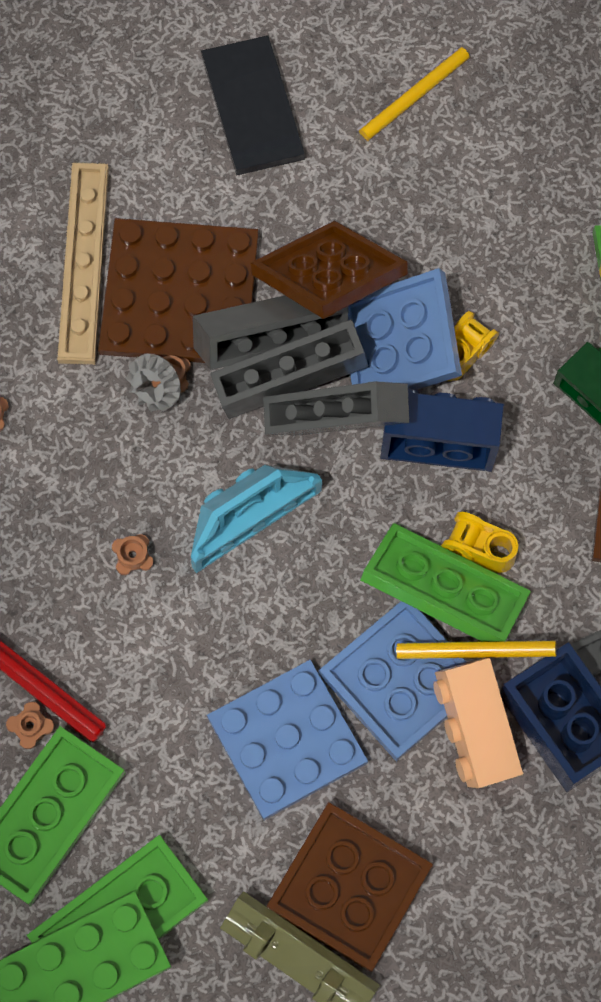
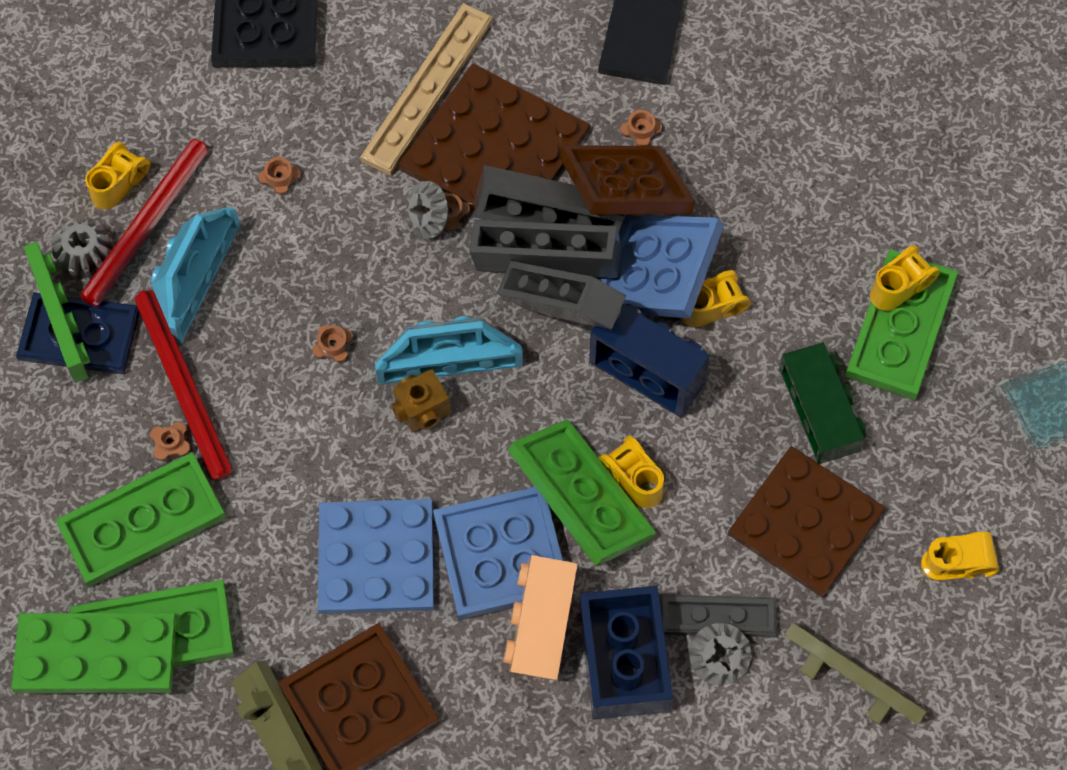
camera: 30 degrees right, 5 degrees down
yellow bar [359,47,469,141] -> none
yellow bar [396,641,556,659] -> none
none -> pearl gold brick [390,369,451,432]
none -> nougat plate [620,110,662,146]

